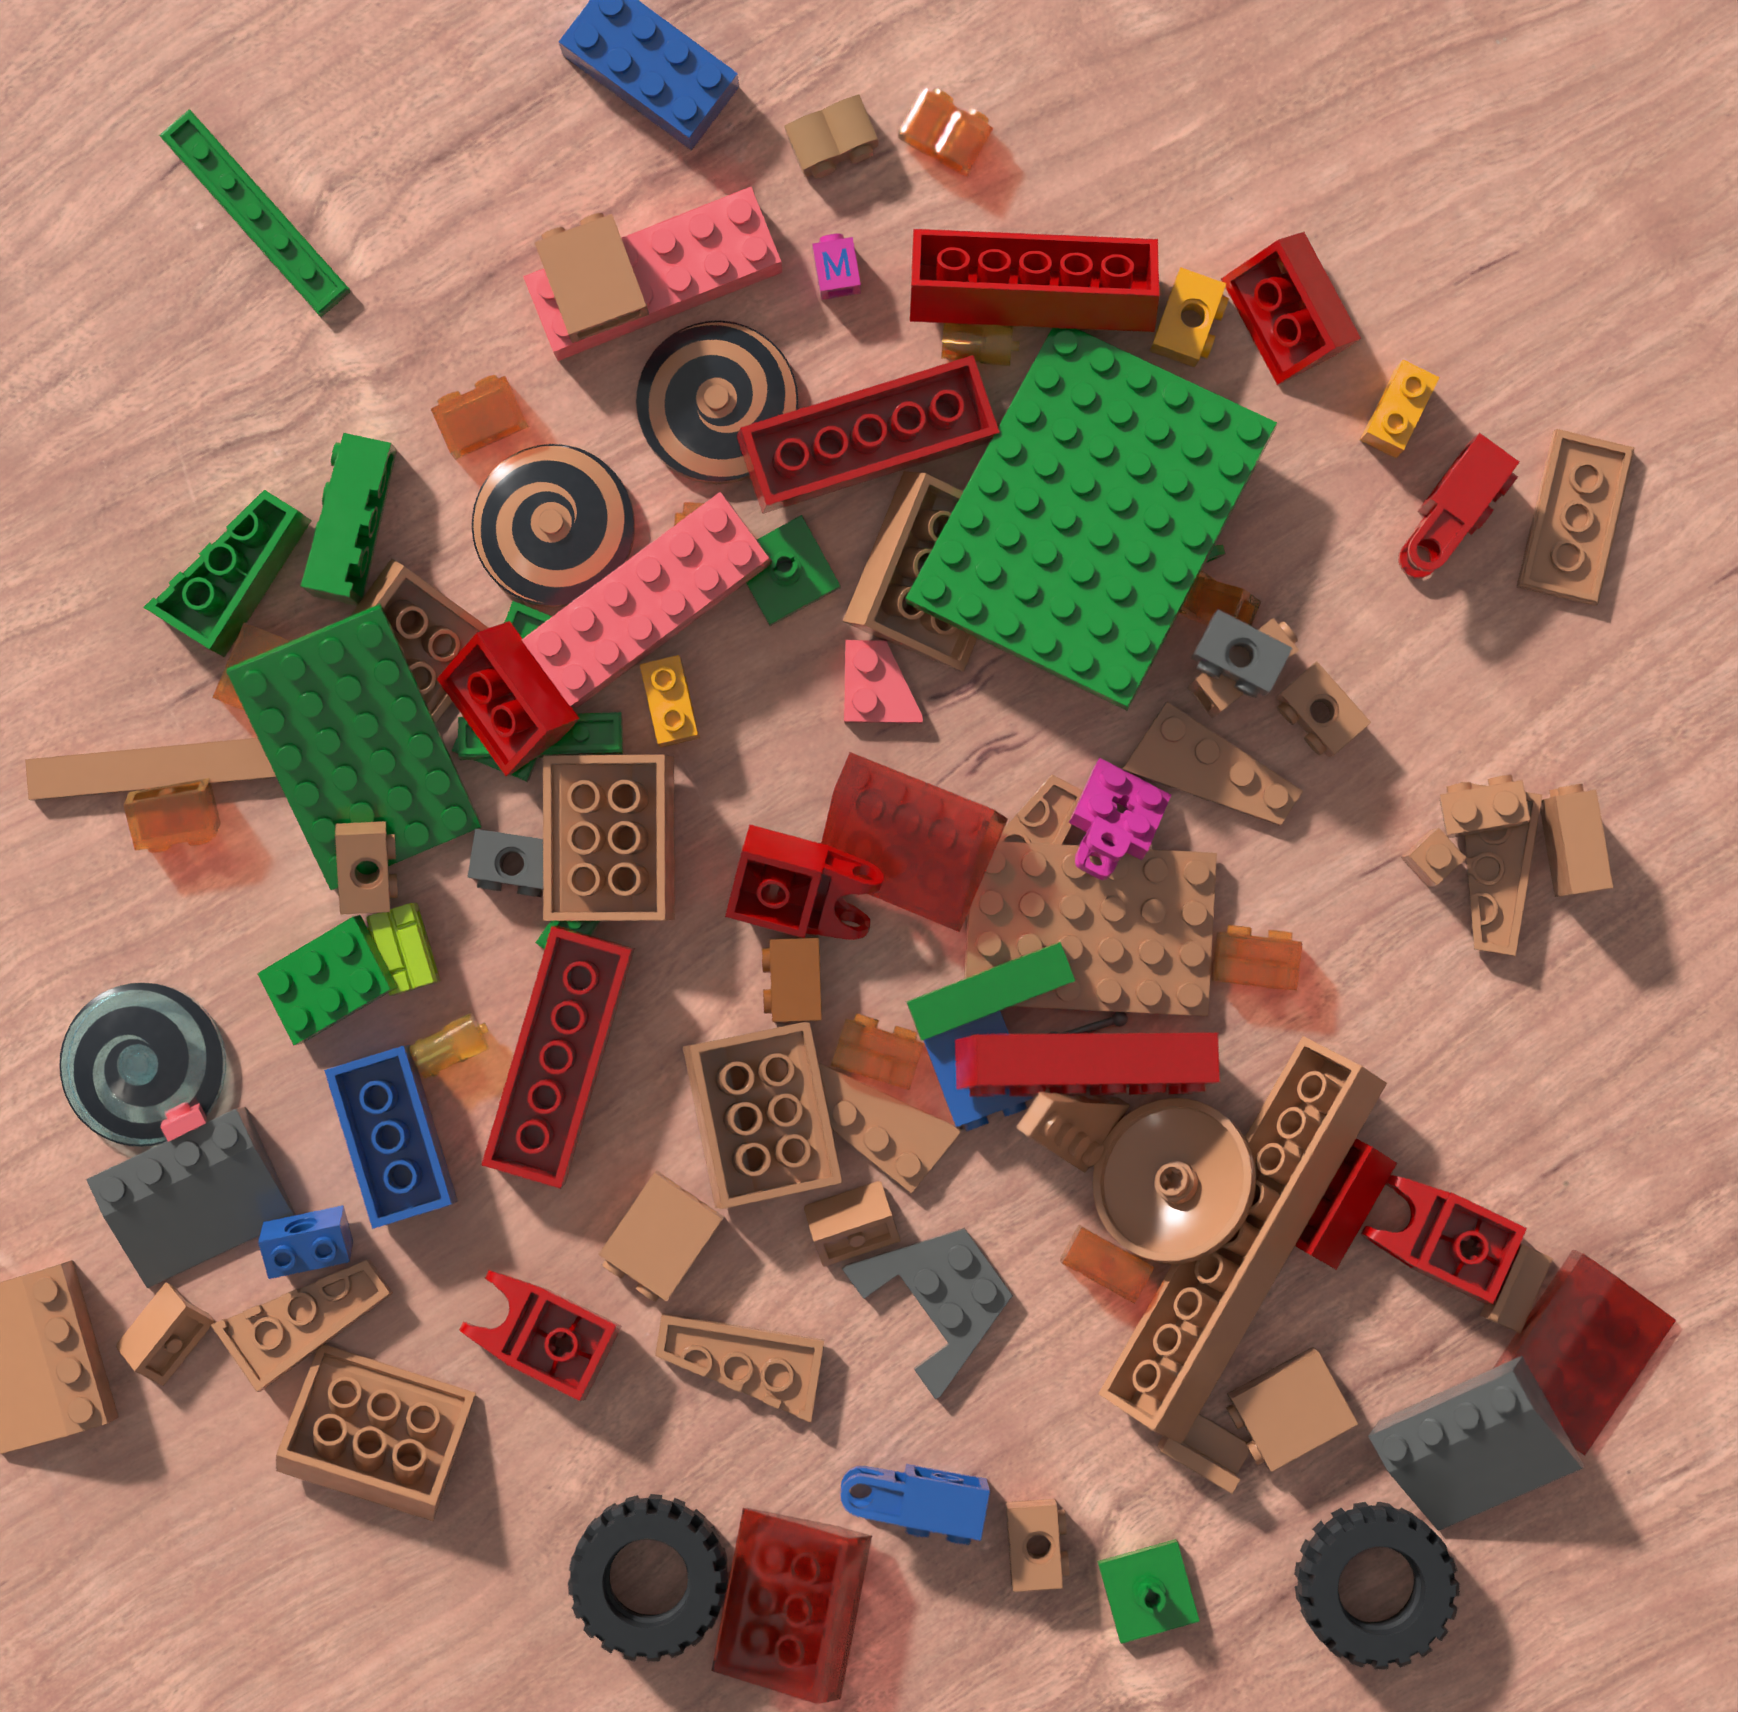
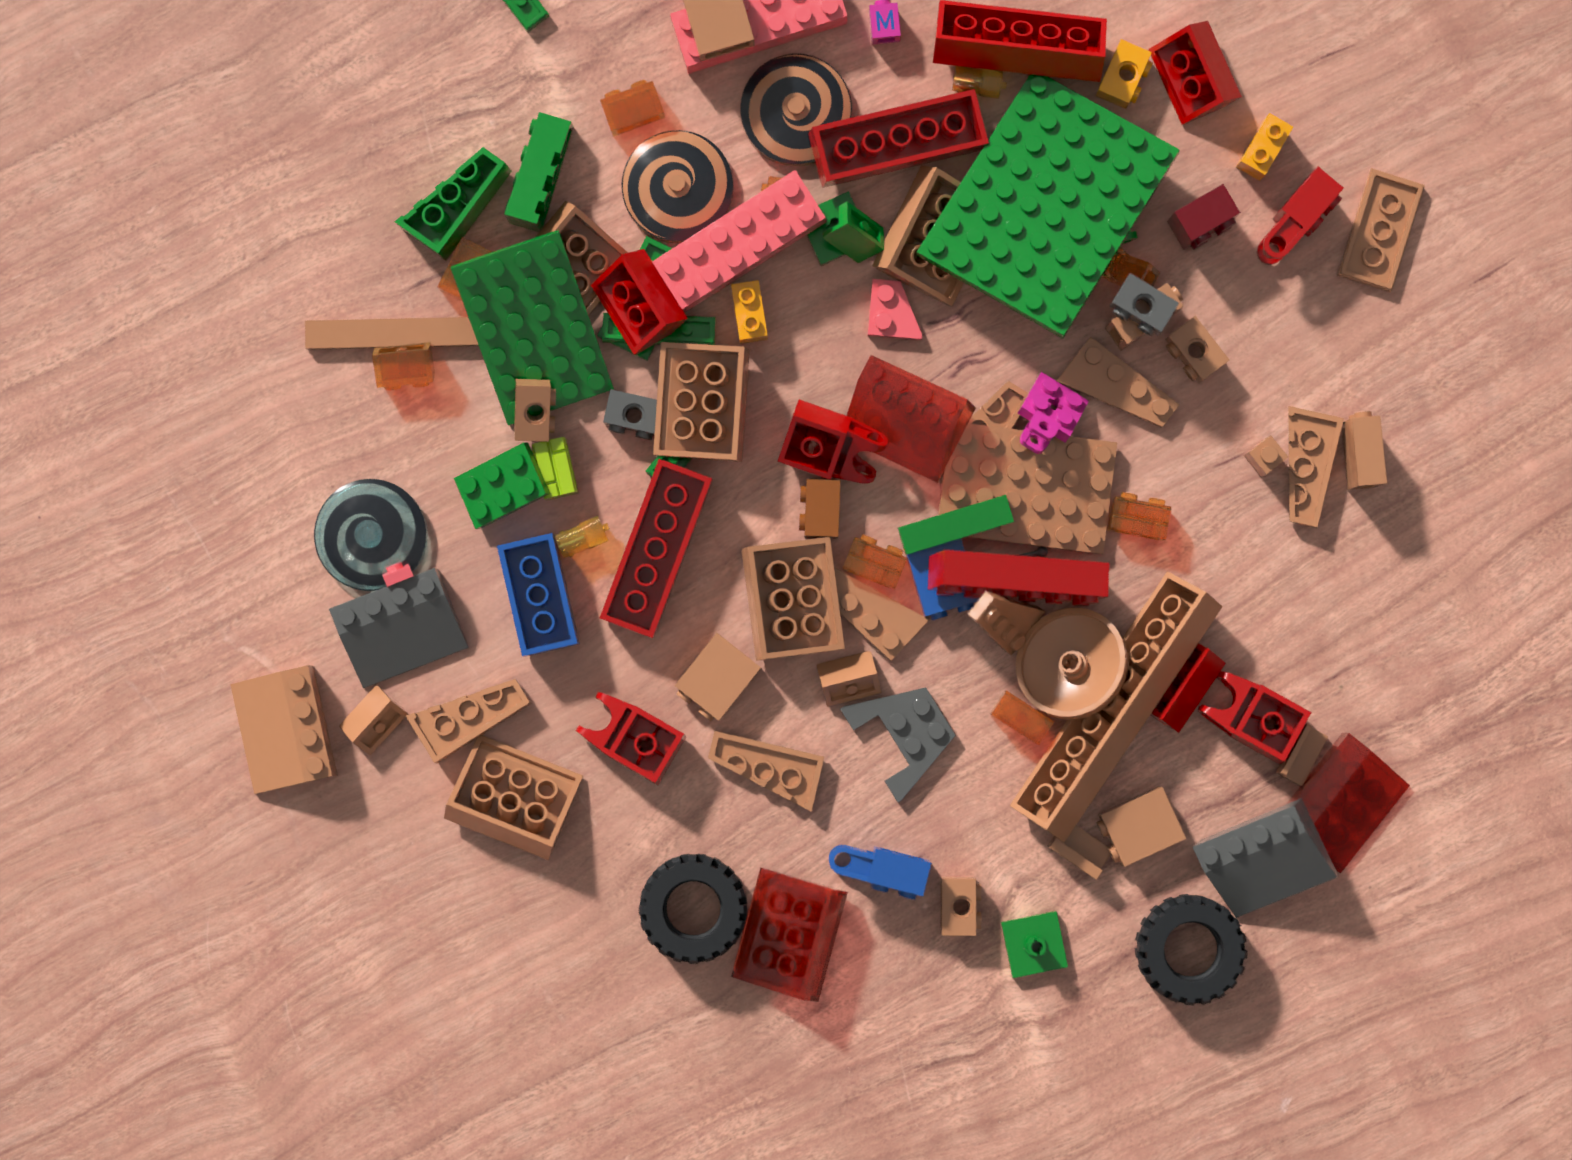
camera: 10 degrees right, 0 degrees up
blue brick [258,1205,353,1279] -> none
nougat brick [1439,775,1530,838] -> none
none -> green panel [823,201,884,263]
none -> dark red brick [1167,184,1240,250]

